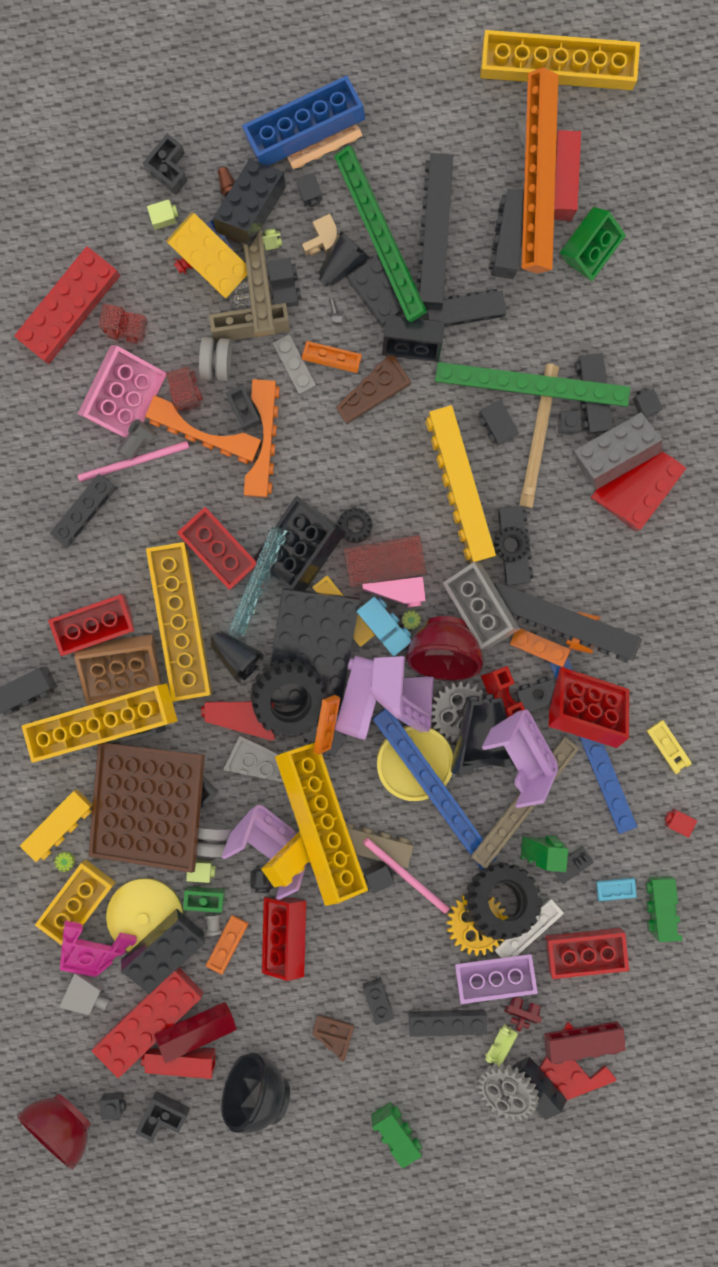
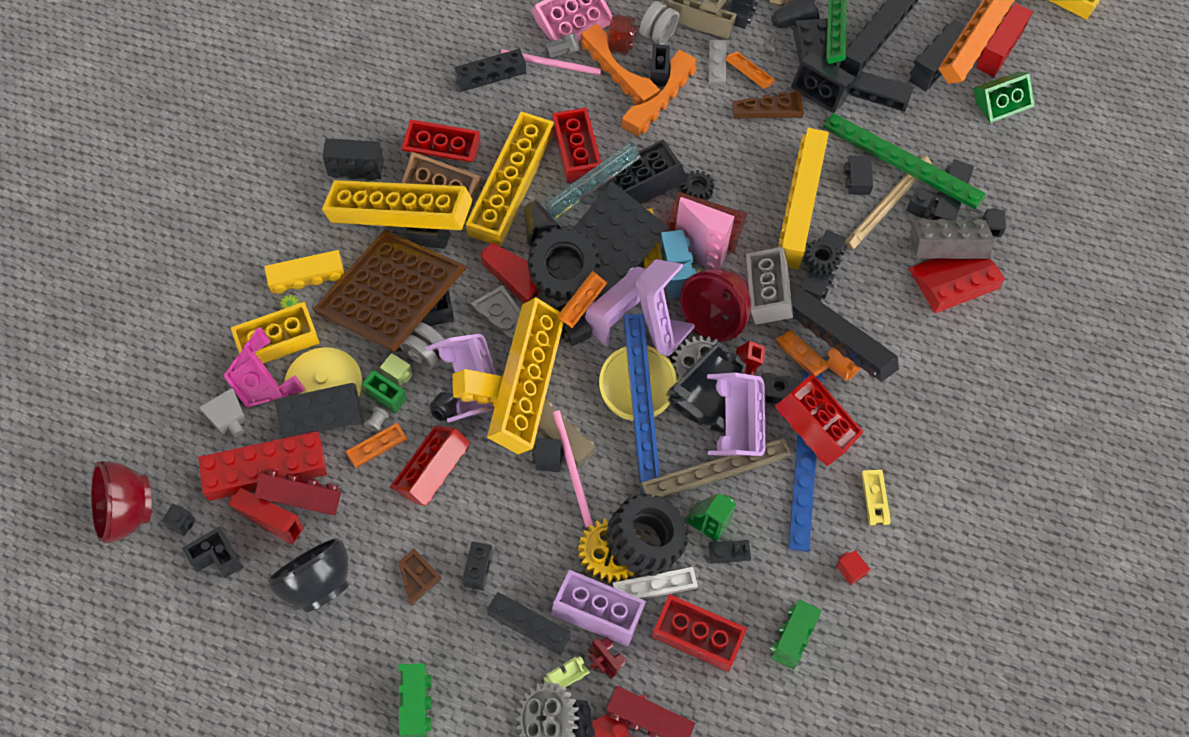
camera: 25 degrees right, 25 degrees down
medium azure plate [596,877,637,901] -> none

